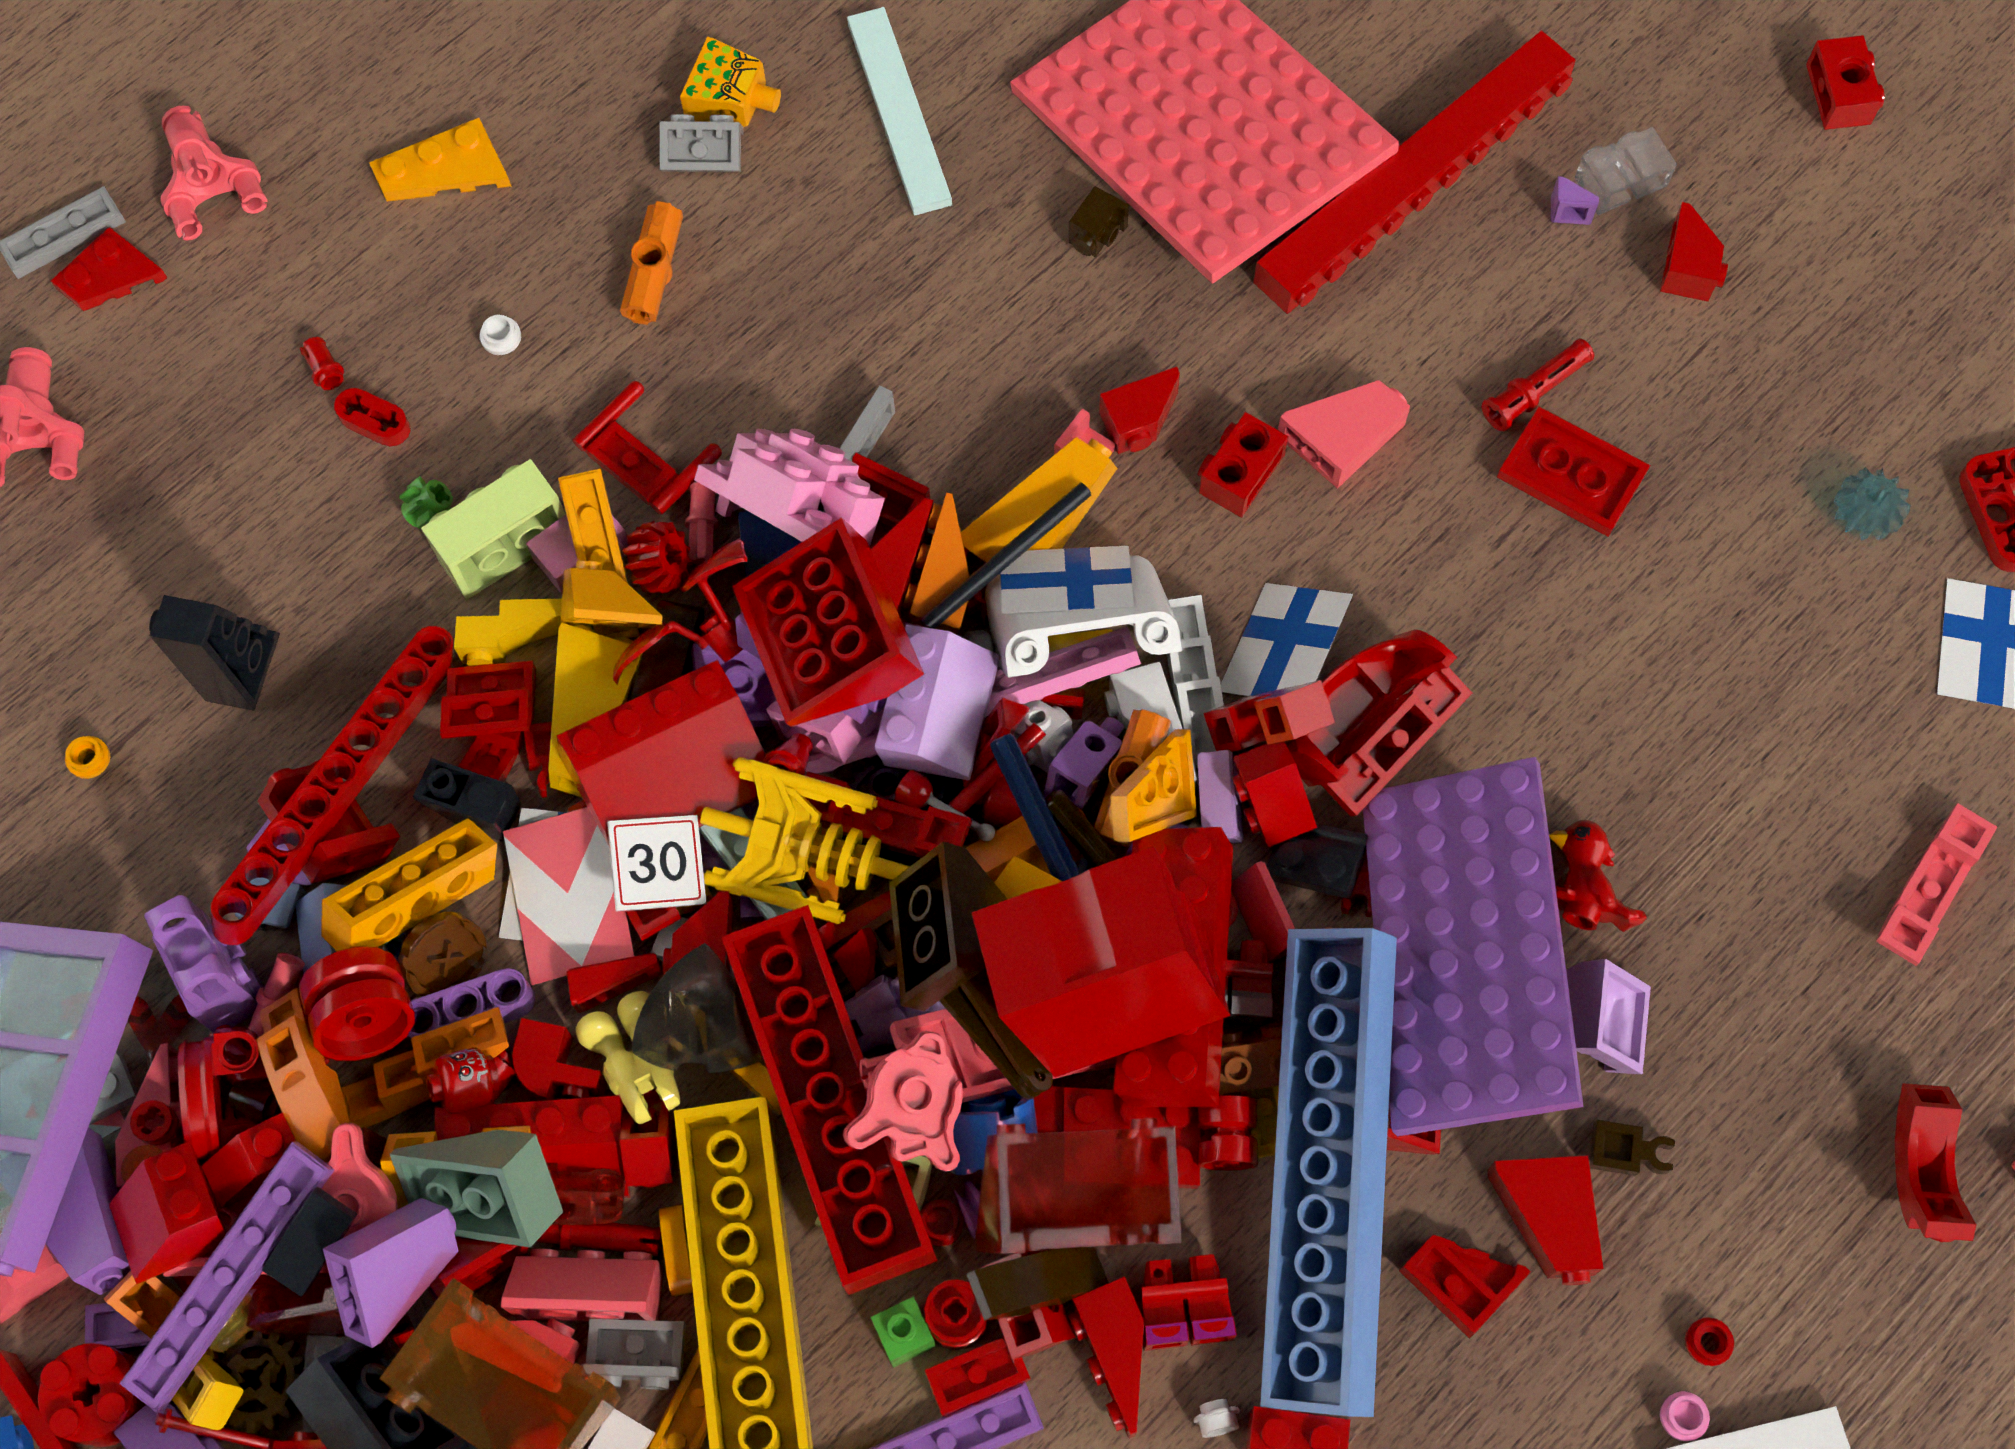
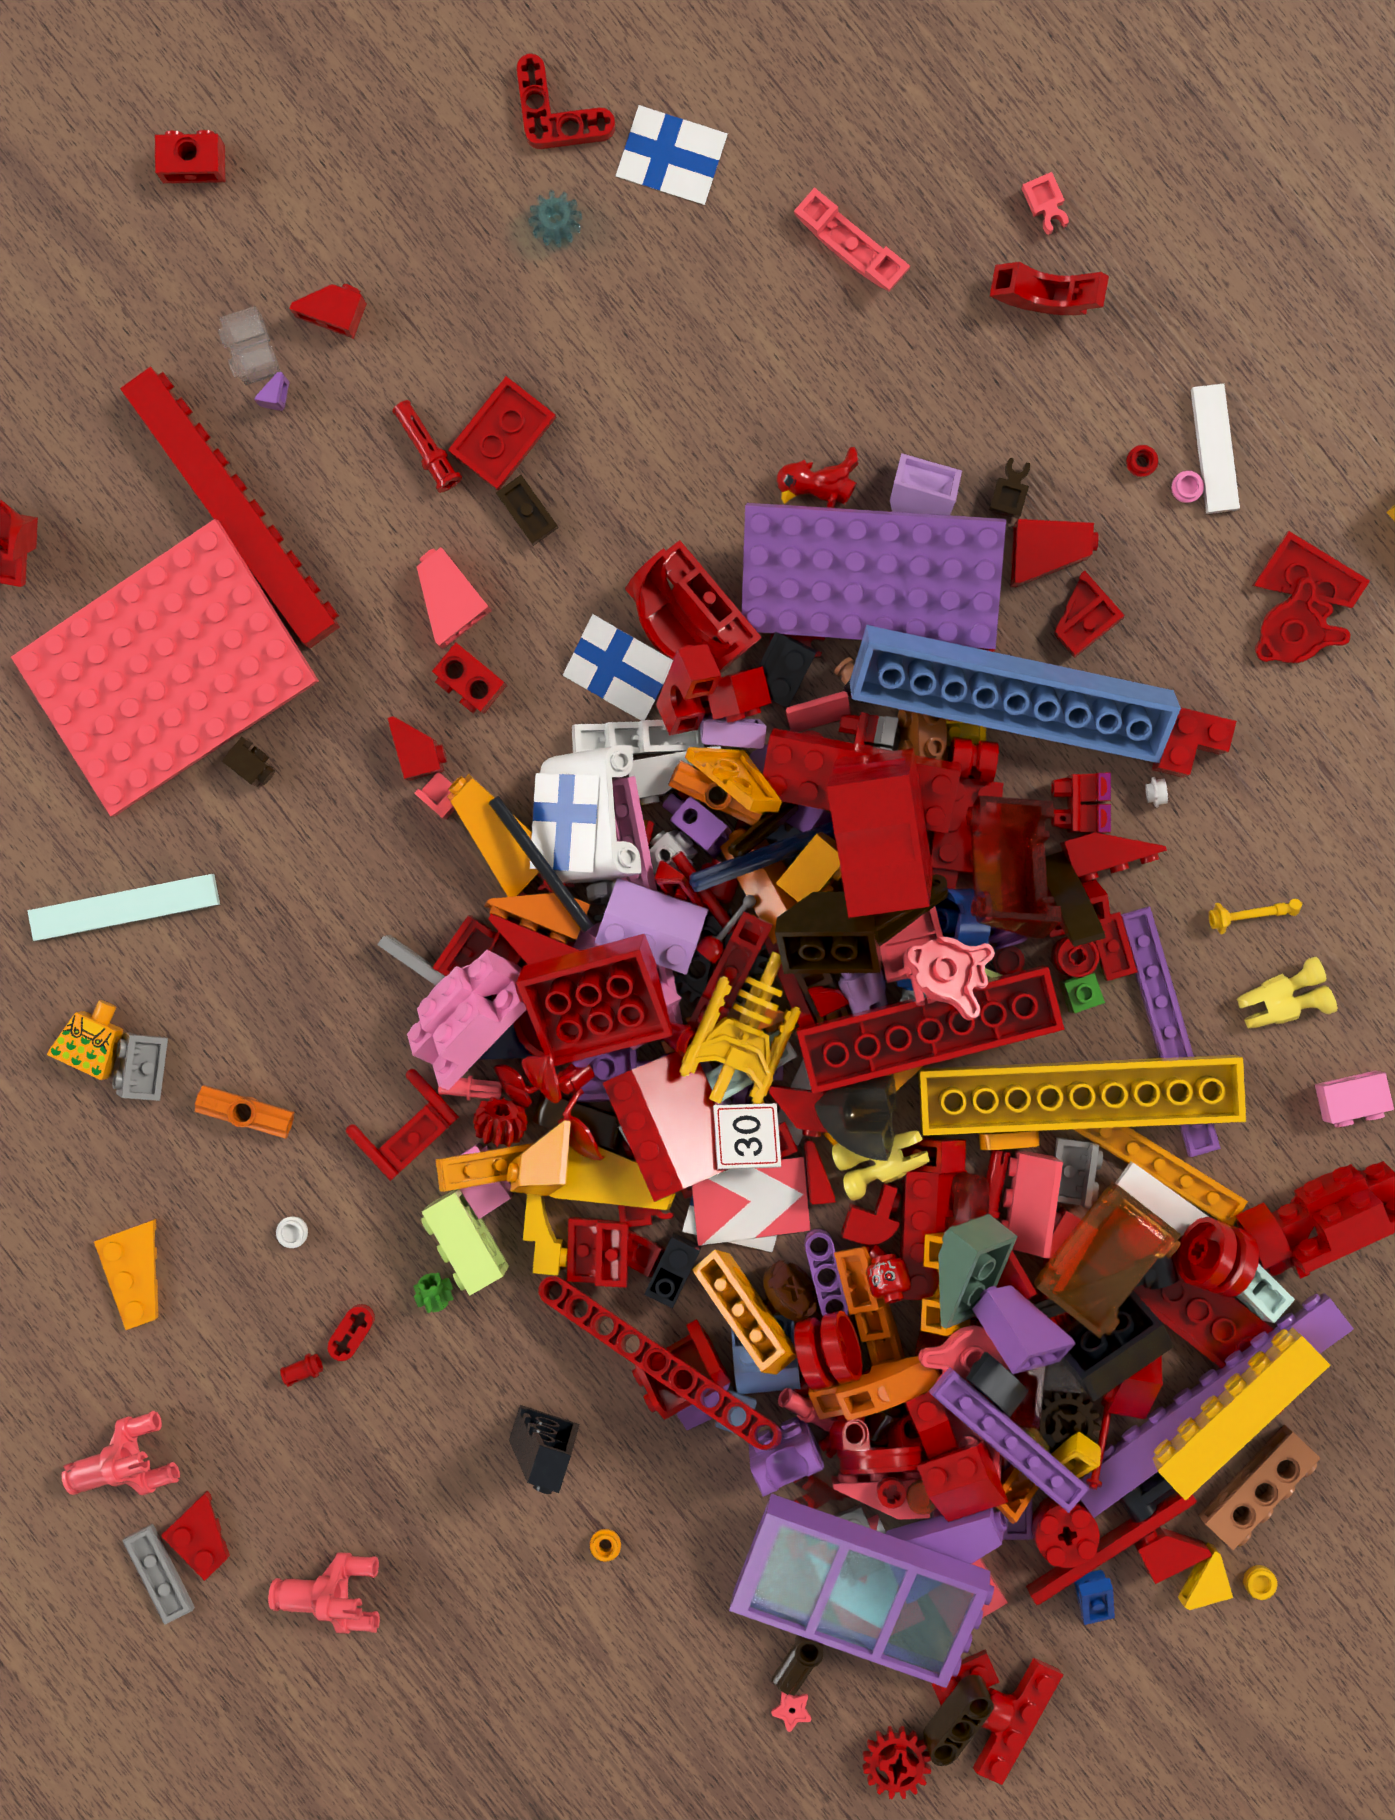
camera: 85 degrees left, 20 degrees up
none -> dark brown plate [496,475,559,546]

